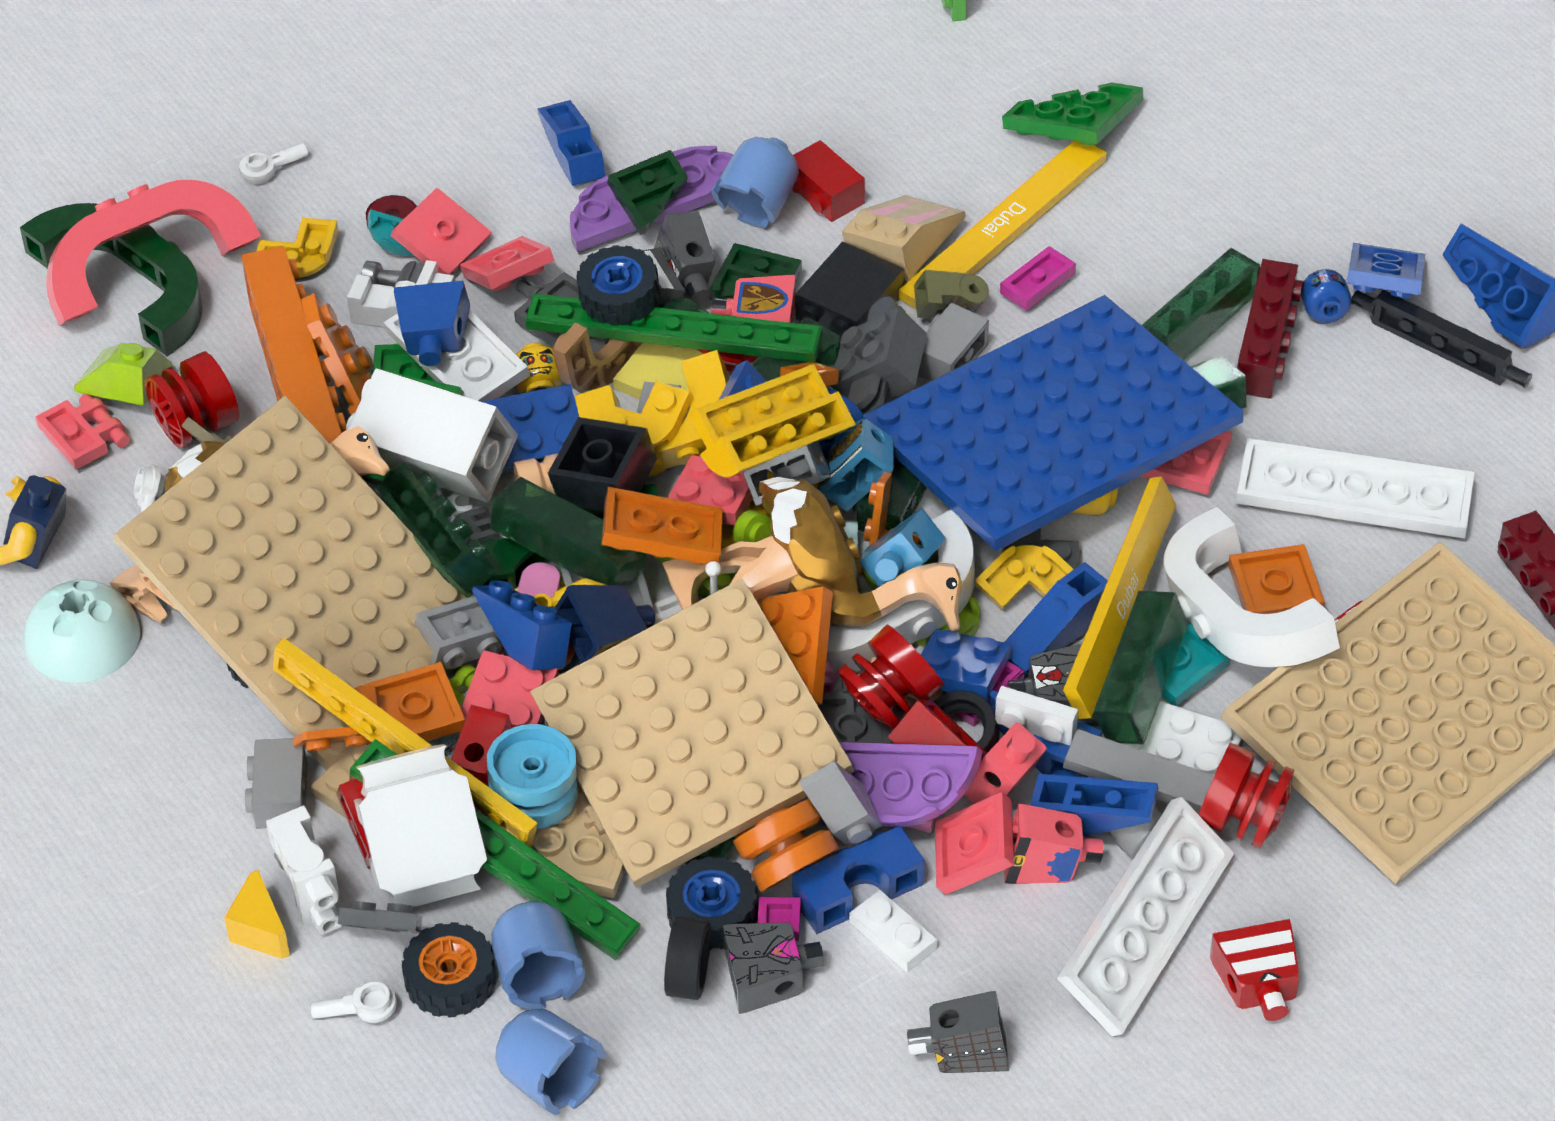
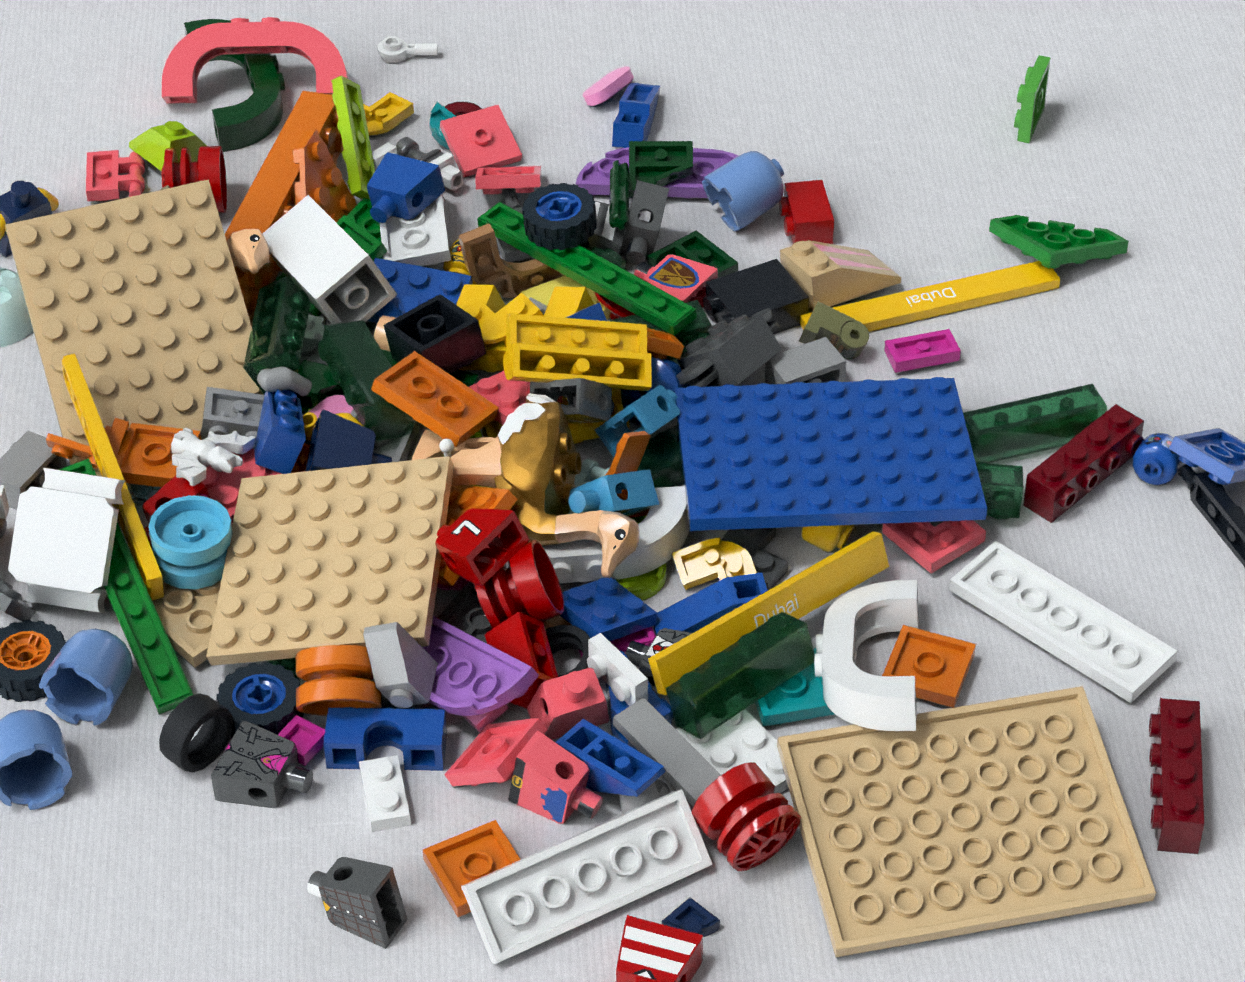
camera: 30 degrees right, 5 degrees down
none -> white animal [171,428,255,486]
none -> light grey arm [257,367,312,396]
none -> lime plate [331,75,375,199]
none -> orange plate [422,820,520,917]
none -> red torso [435,508,529,586]
none -> bright pink tile [583,66,634,106]
none -> dark green axle [609,160,629,230]
none -> dark blue tile [662,897,720,937]

